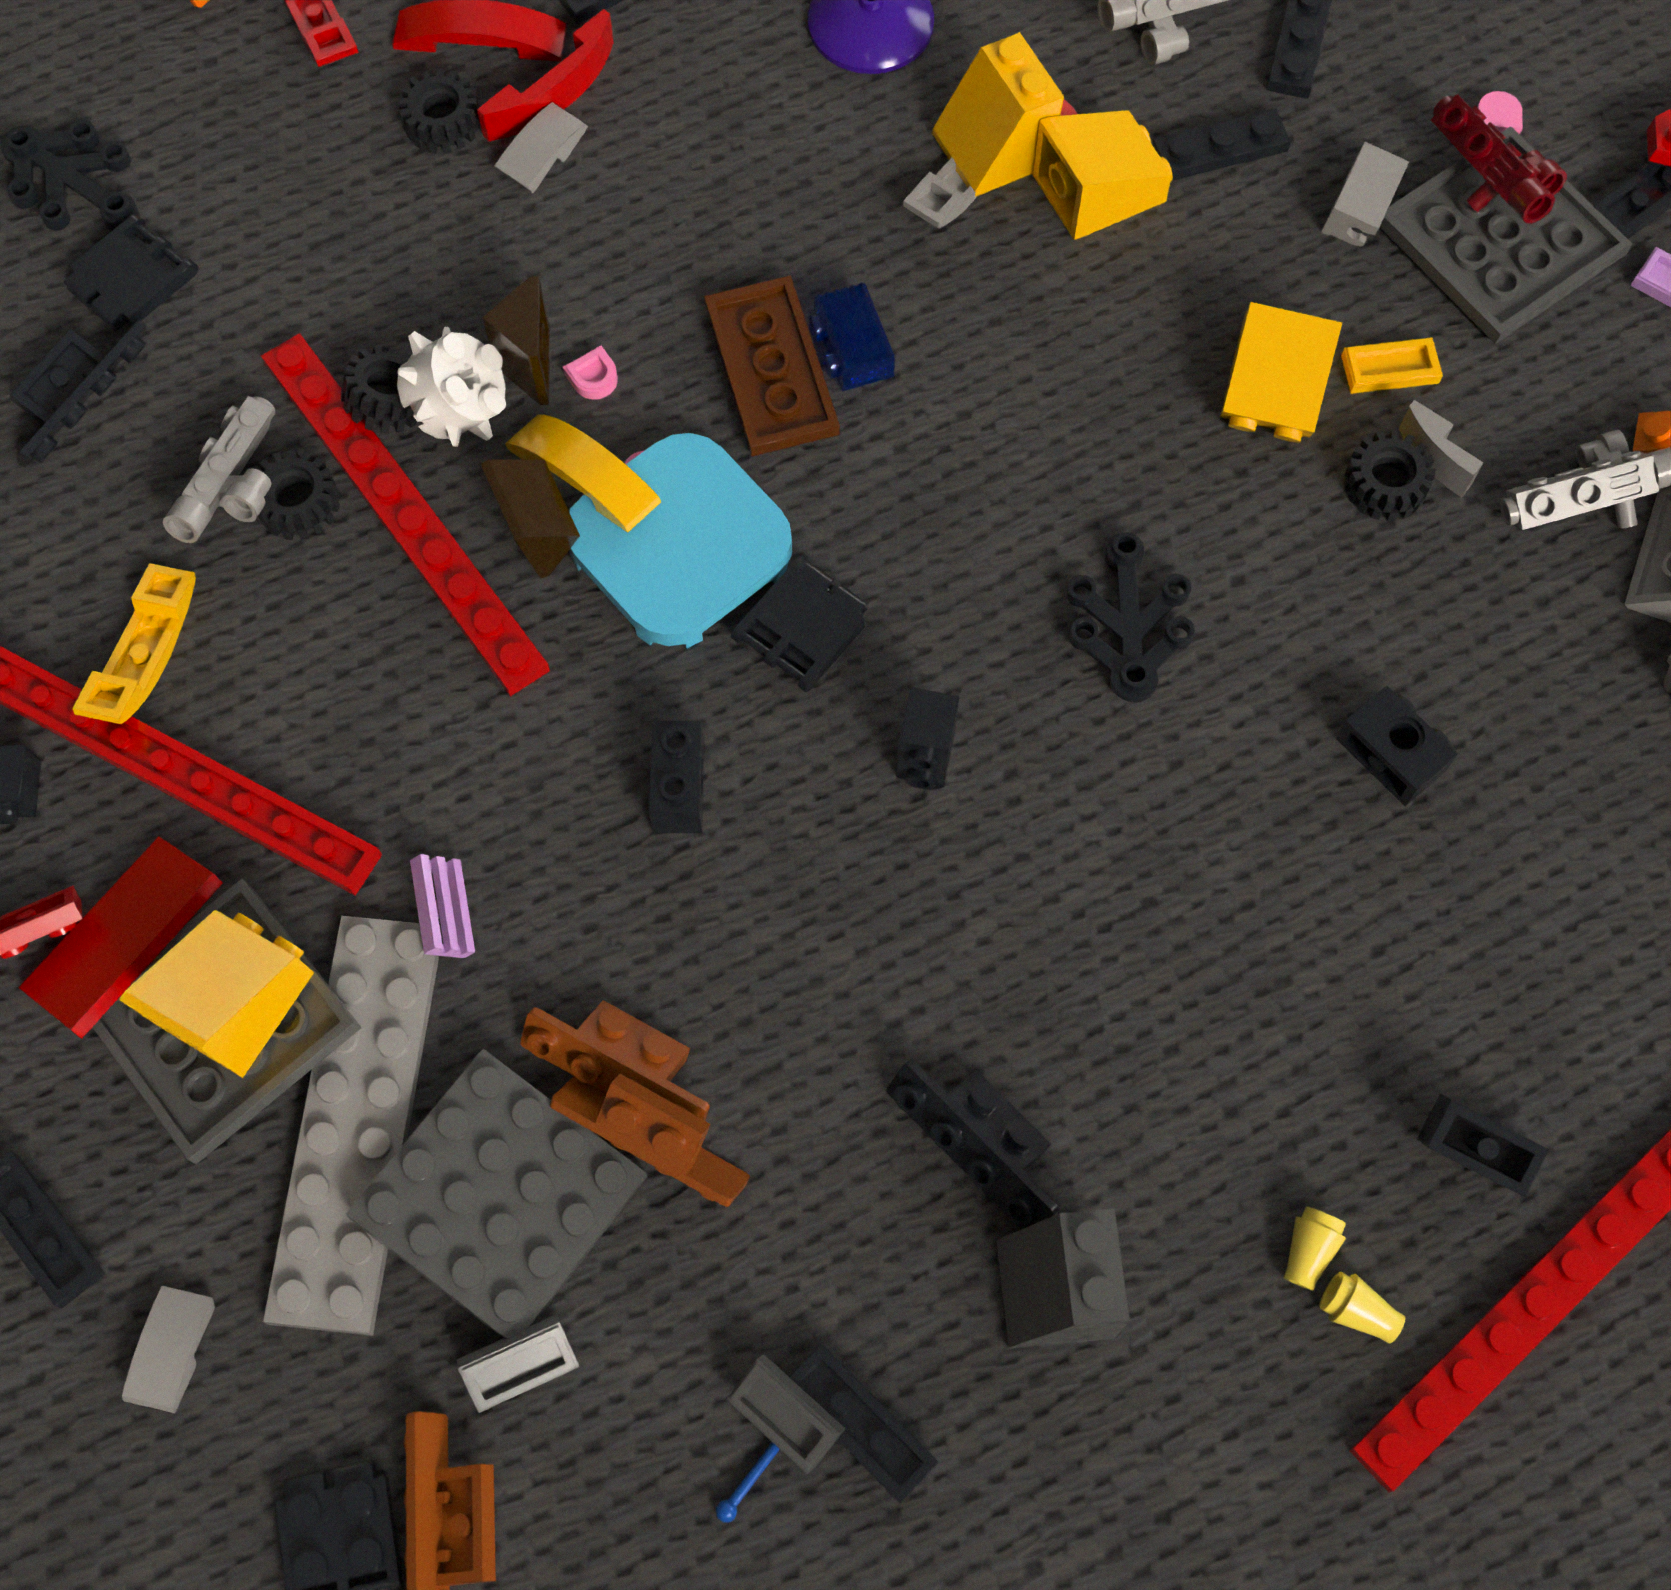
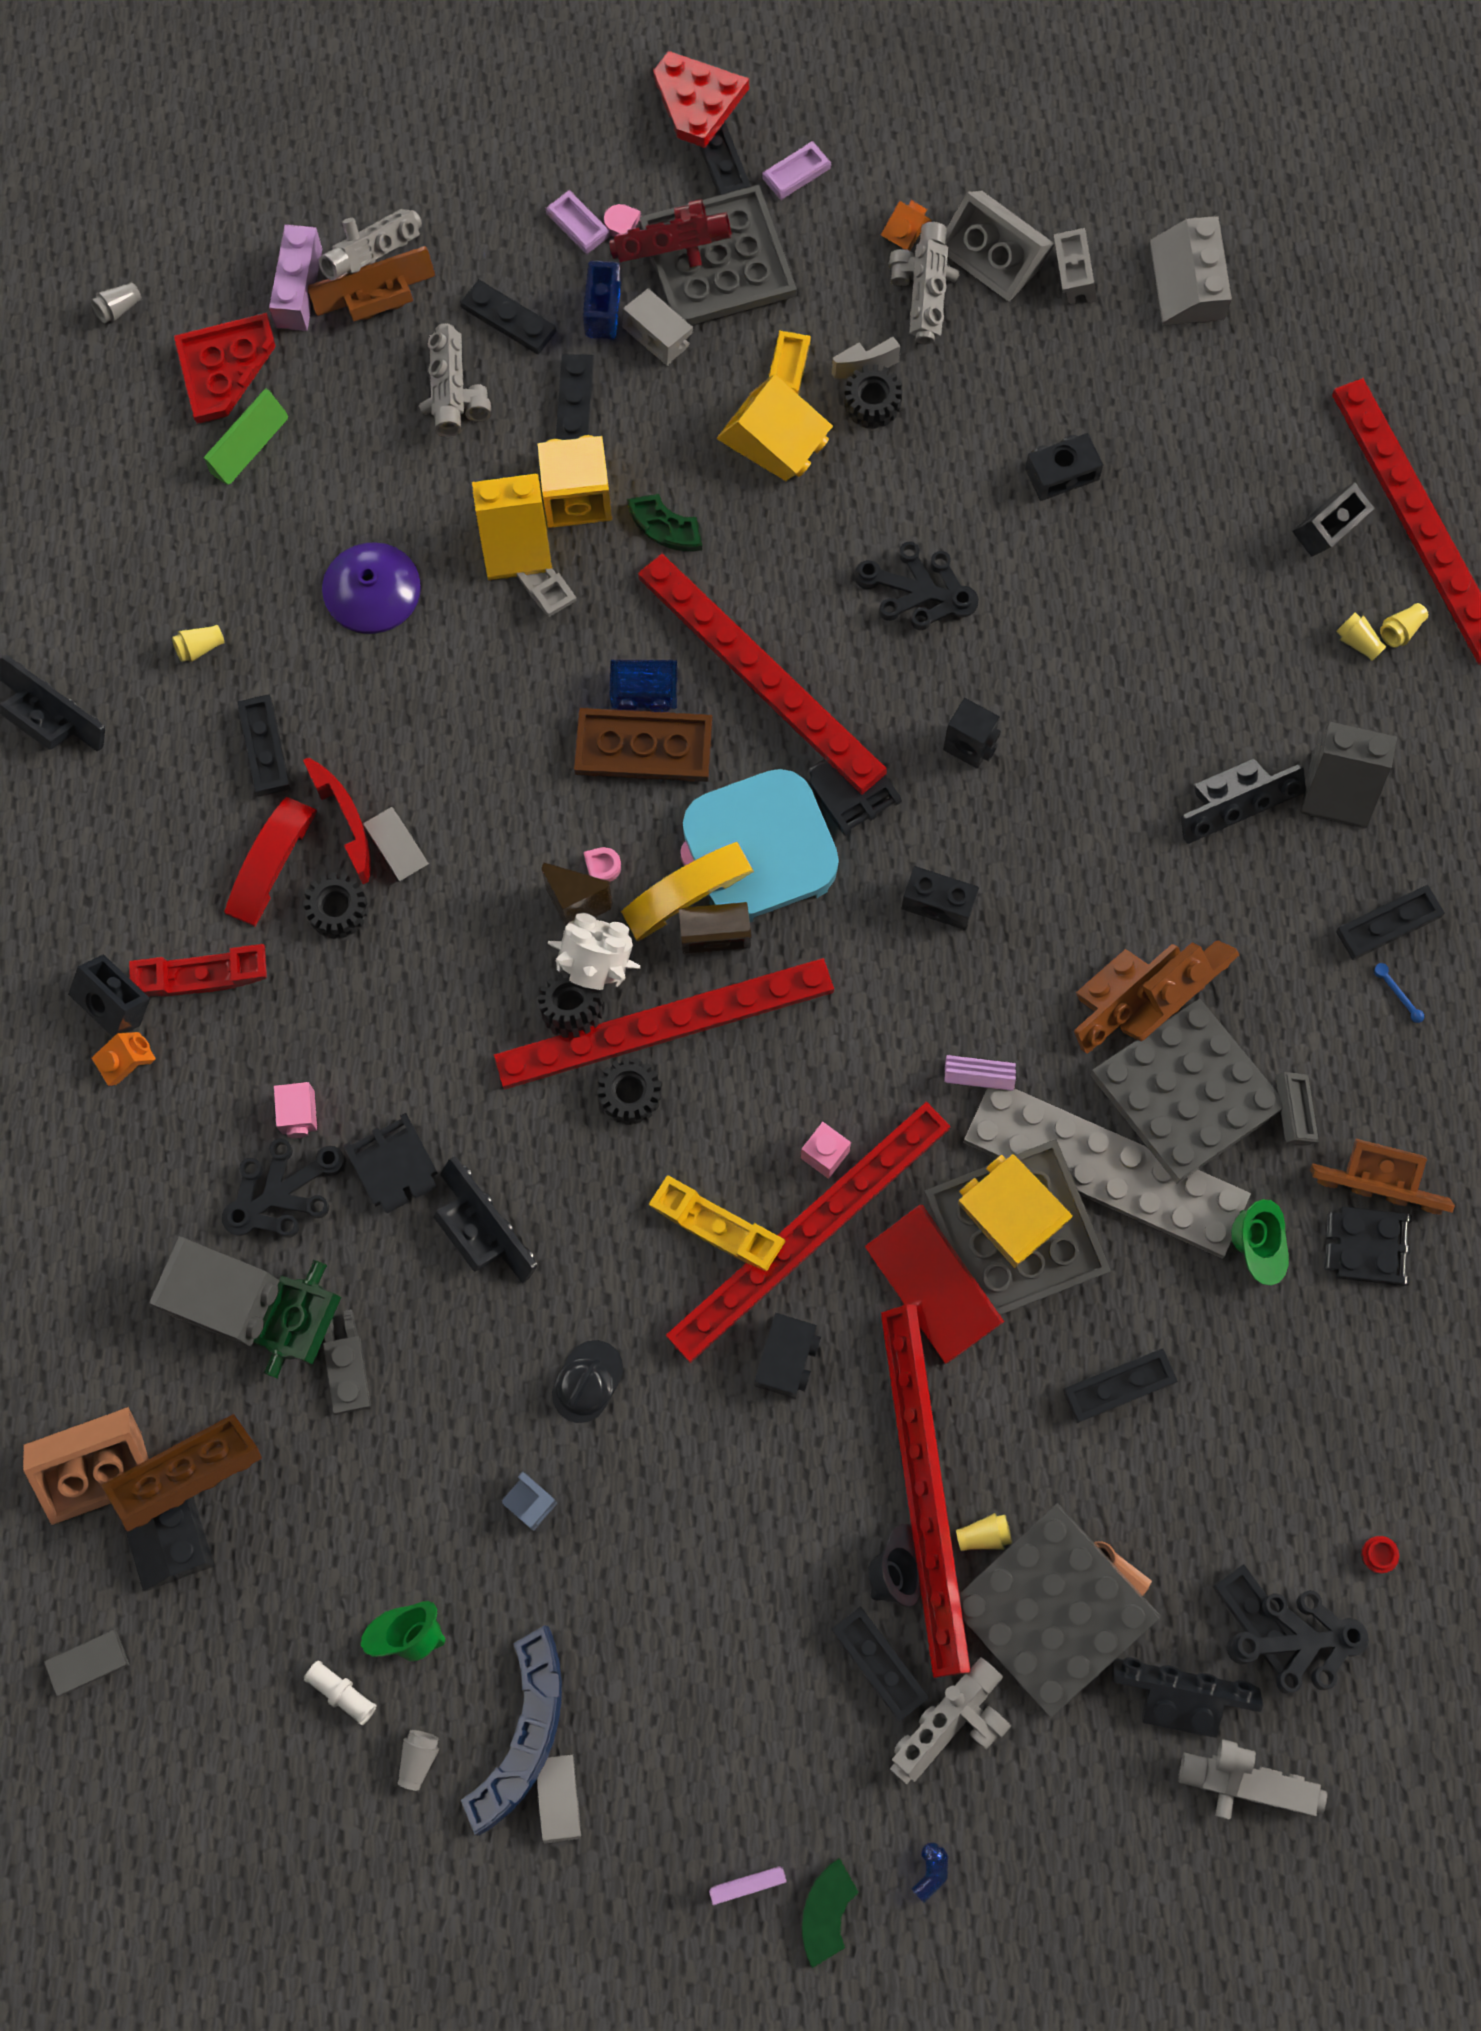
camera: 70 degrees left, 5 degrees up
light grey slope [122,1286,215,1413] -> none
light grey piece [163,396,275,543] -> none
dark grey tile [726,1355,845,1474] -> none
none -> bright pink brick [274,1082,317,1138]
none -> lavender tile [546,190,610,254]
none -> clear blue brick [583,261,622,339]
none -> dark green tile [627,494,702,551]
none -> red plate [638,553,887,795]
none -> bright pink brick [801,1122,851,1179]
none -> green piece [1231,1199,1289,1286]

